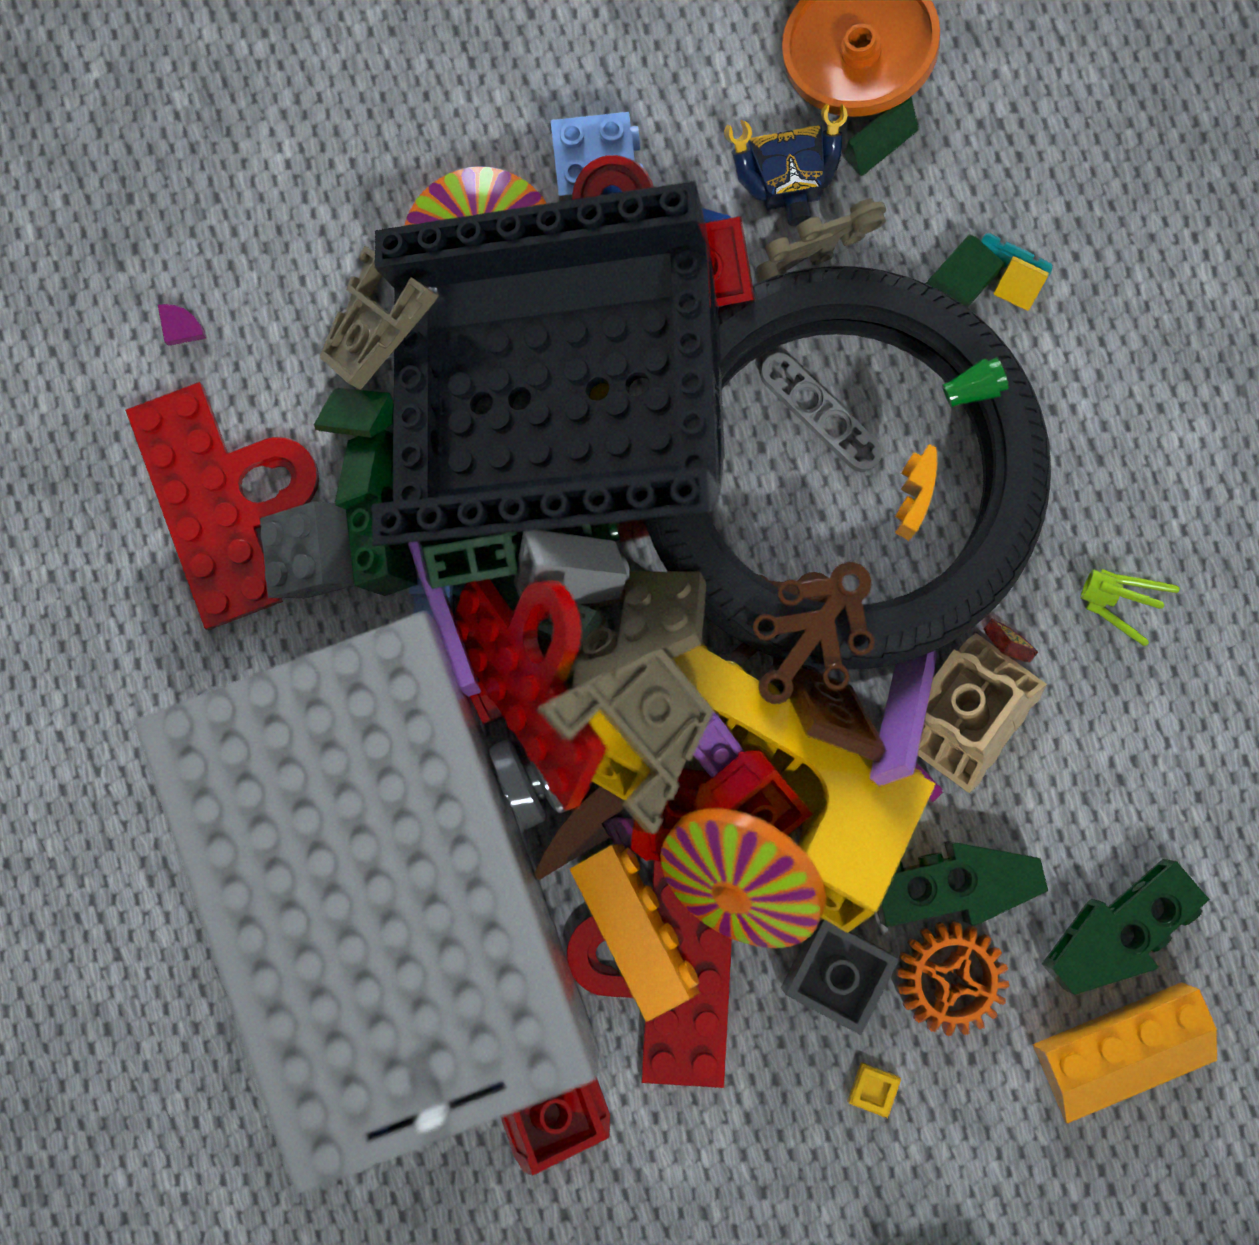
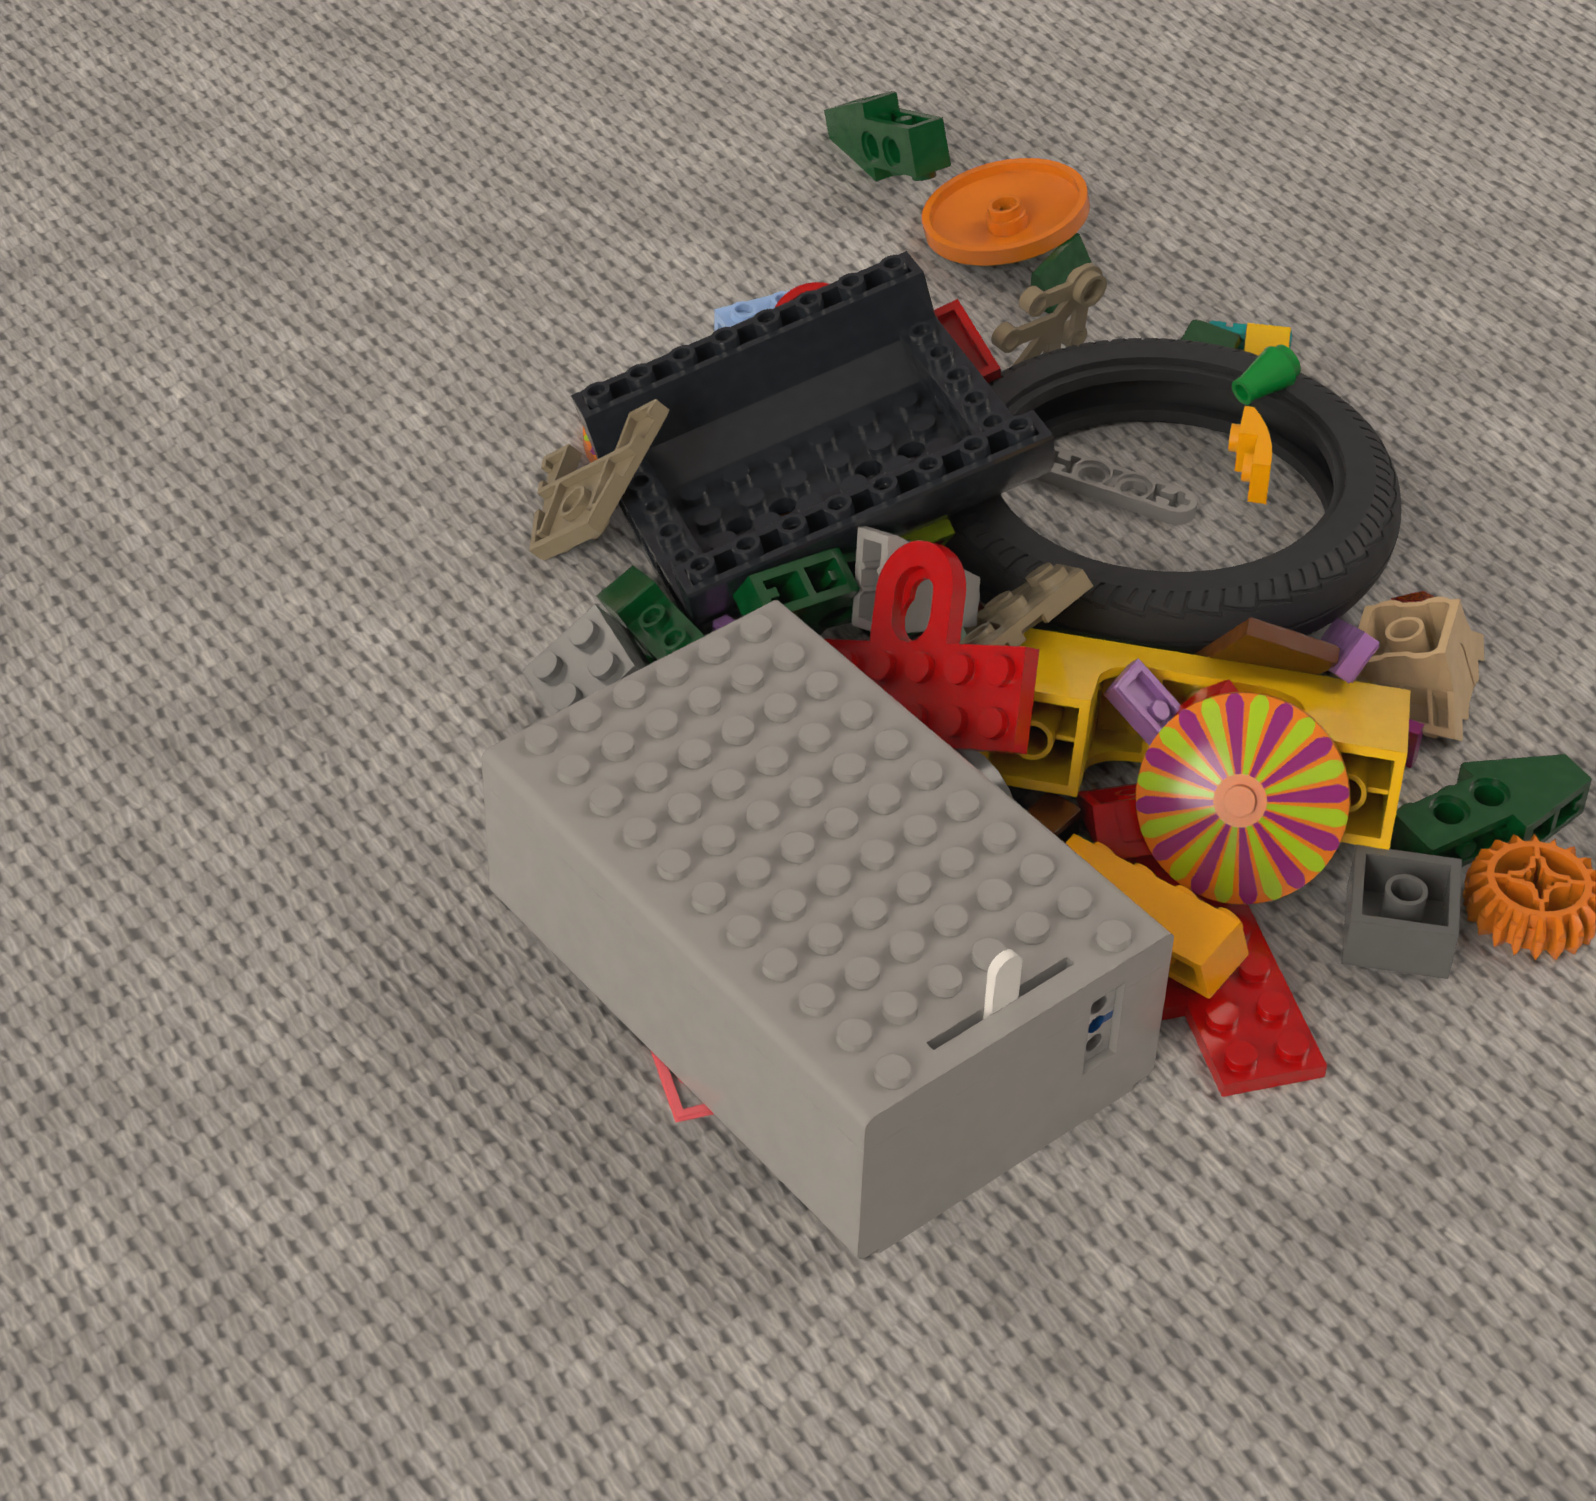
camera: 20 degrees left, 40 degrees down
red plate [125,382,319,630] -> none
magenta tile [158,304,207,346] -> none
dark green slope [314,388,394,438] -> none
red slope [500,1077,610,1176] -> none
dark tan wing [537,647,714,834] -> none
dark blue torso [724,104,848,226] -> none
reddish brown plant [753,562,874,704] -> none
yellow tile [847,1062,901,1119] -> none
lime plant [1080,569,1180,646] -> none

